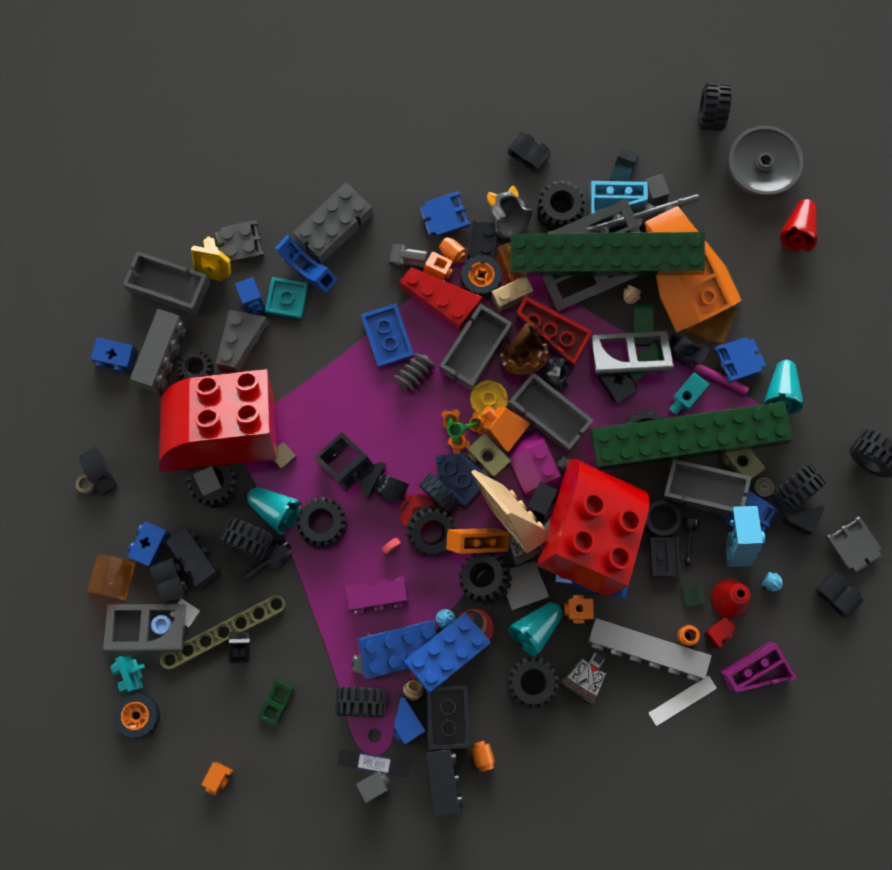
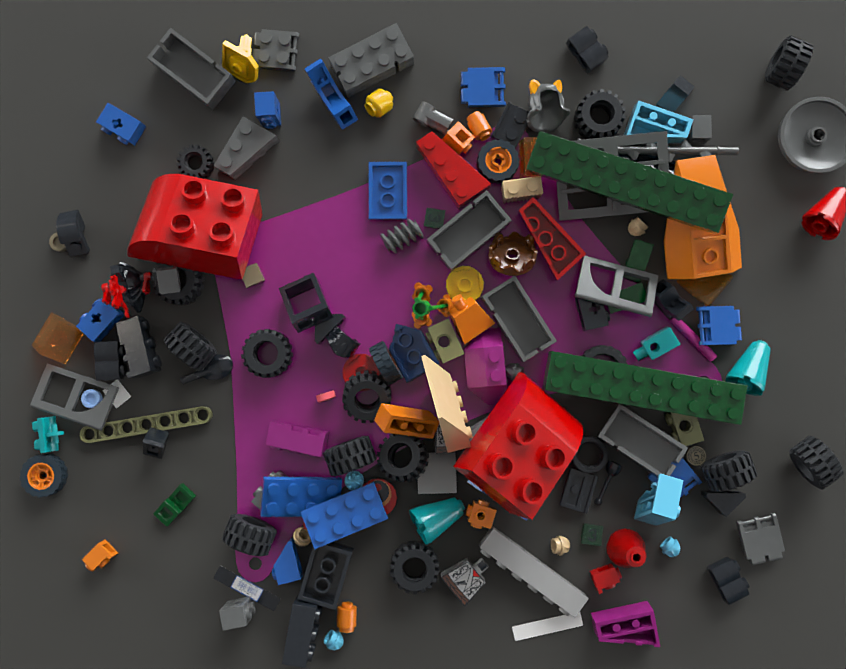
camera: 20 degrees right, 10 degrees up
dark grey piece [130,309,187,395] -> none
teal cone [247,487,302,535] -> none
teal tile [264,277,309,320] -> none
reddish brown tile [507,320,536,355] -> none
black slope [526,481,558,522] -> none
black hair [542,356,570,390] -> none
orange brick [677,625,700,647] -> none
none -> helmet [101,262,153,318]
none -> black tyre [323,436,377,476]
none -> medium azure plate [324,630,344,650]
none -> yellow head [365,89,393,118]
none -> clear green tile [424,207,446,230]
none -> tan plate [551,536,570,556]

